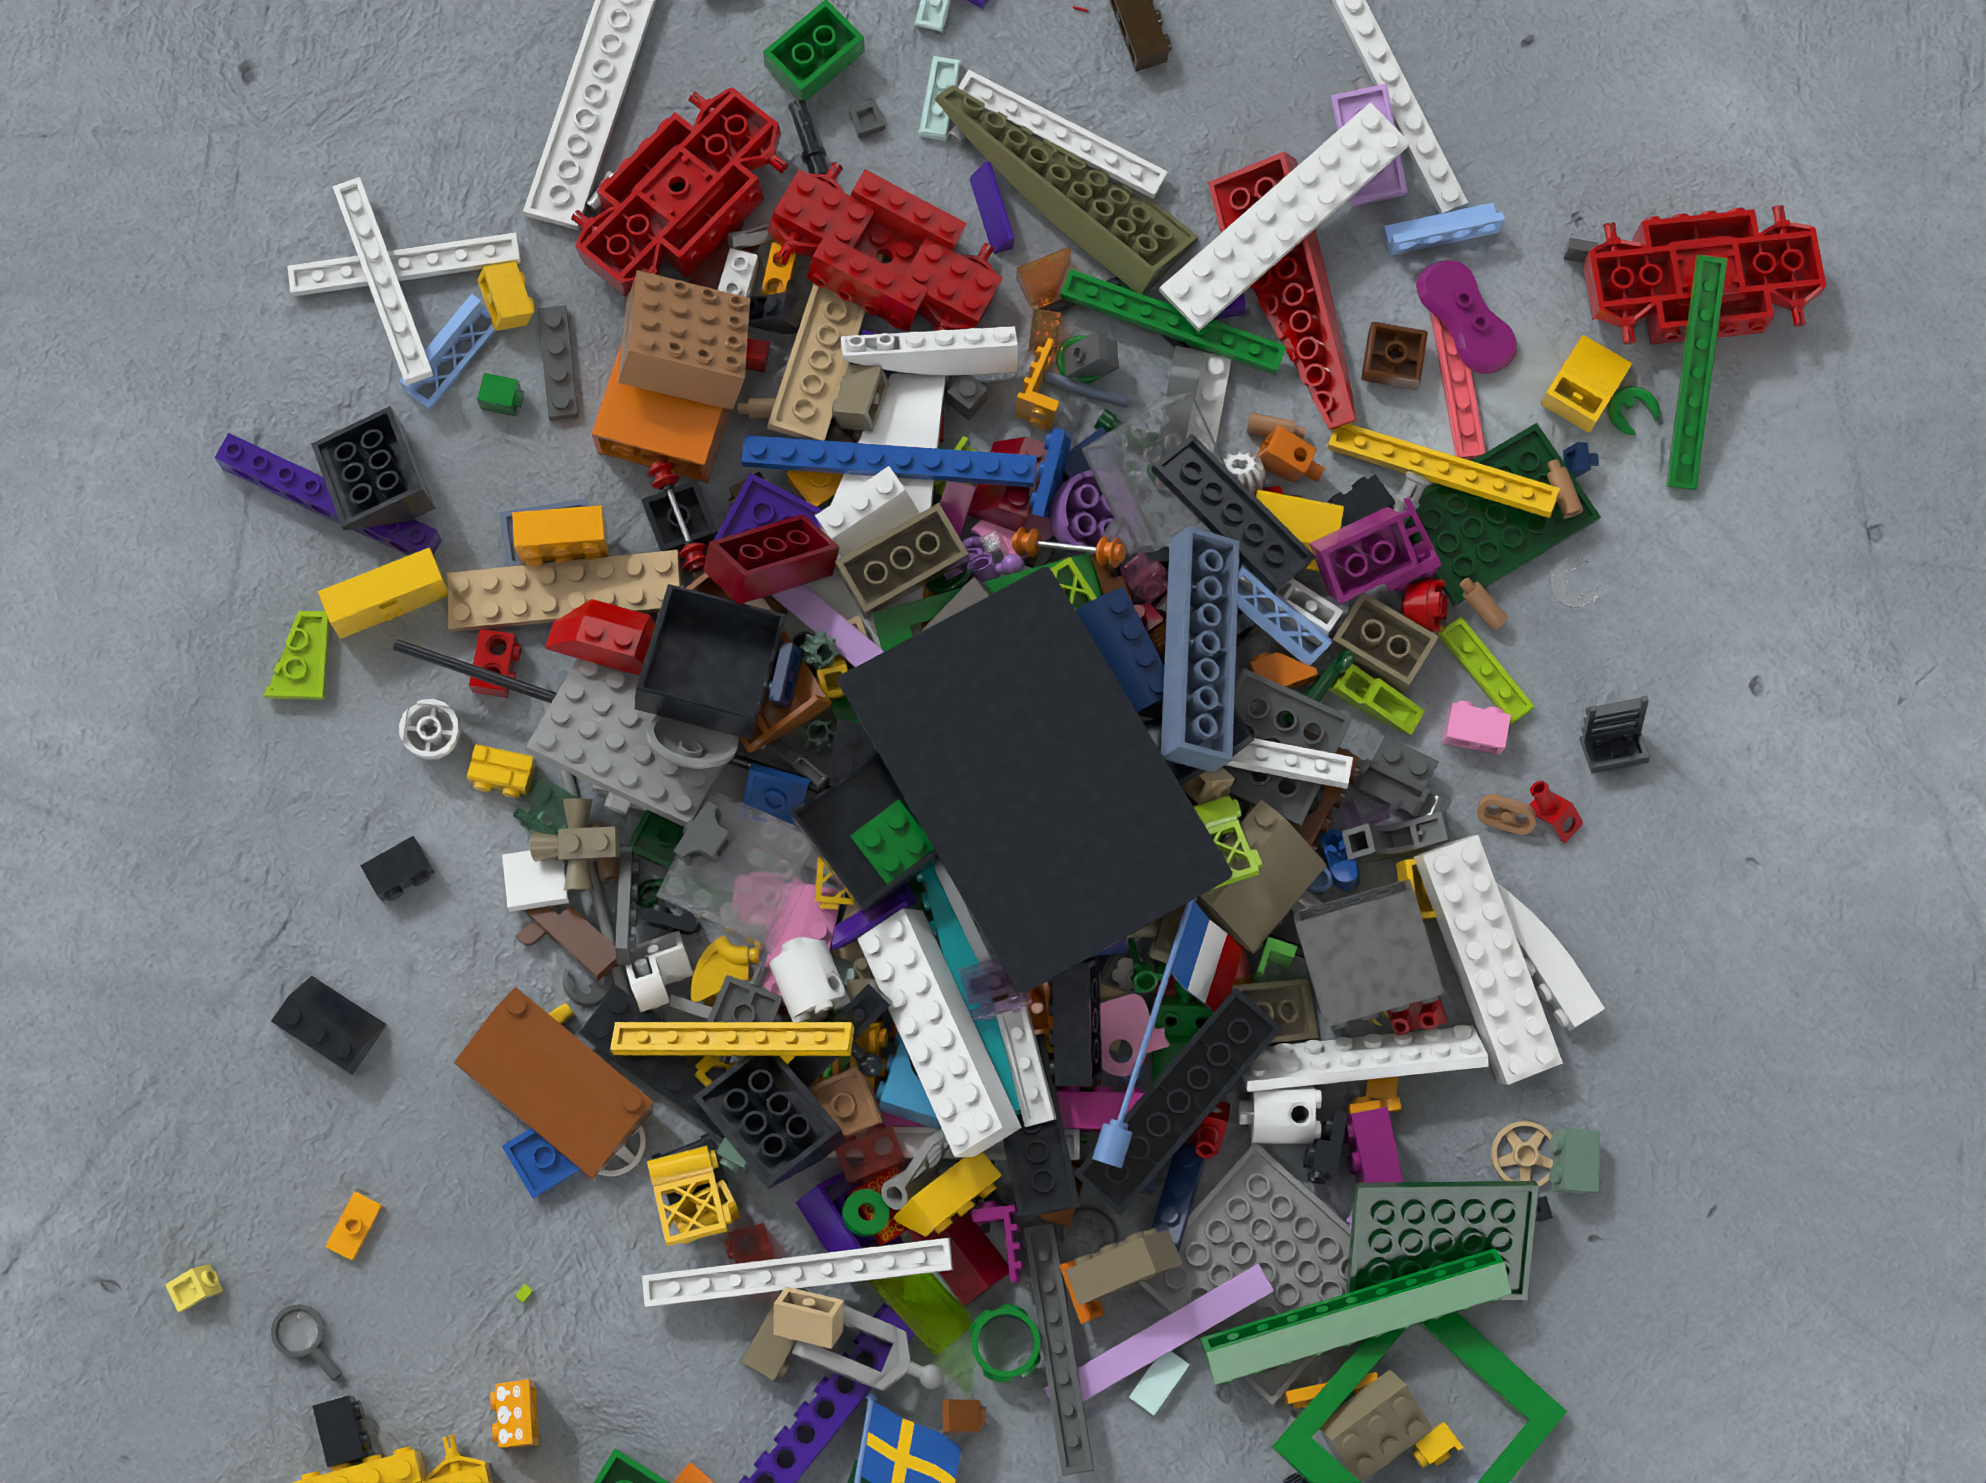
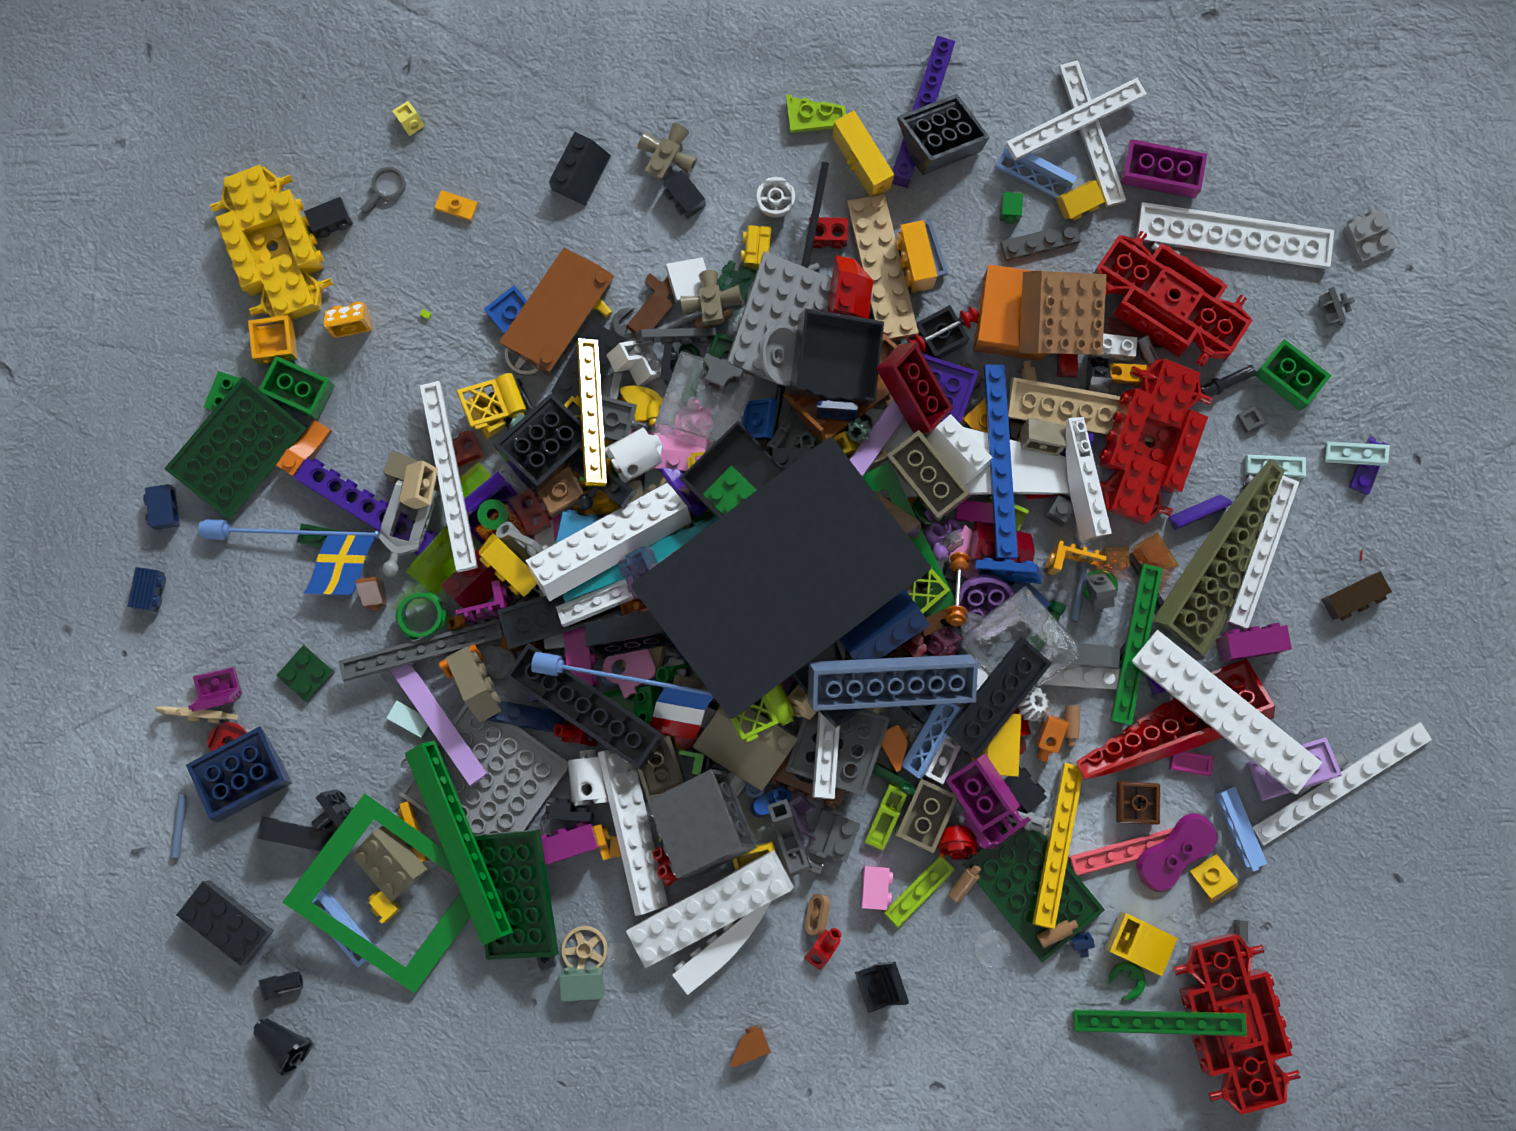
camera: 85 degrees right, 5 degrees up
none -> reddish brown piece [446,615,466,631]
none -> clear neon green plate [460,462,491,499]
none -> dark tan brick [637,123,697,181]
none -> dark orange slope [730,1025,771,1068]
none -> magenta brick [1120,139,1207,198]
none -> dark pink tile [1169,751,1214,777]
none -> yellow piece [1190,854,1238,904]
none -> magenta brick [1216,623,1292,662]

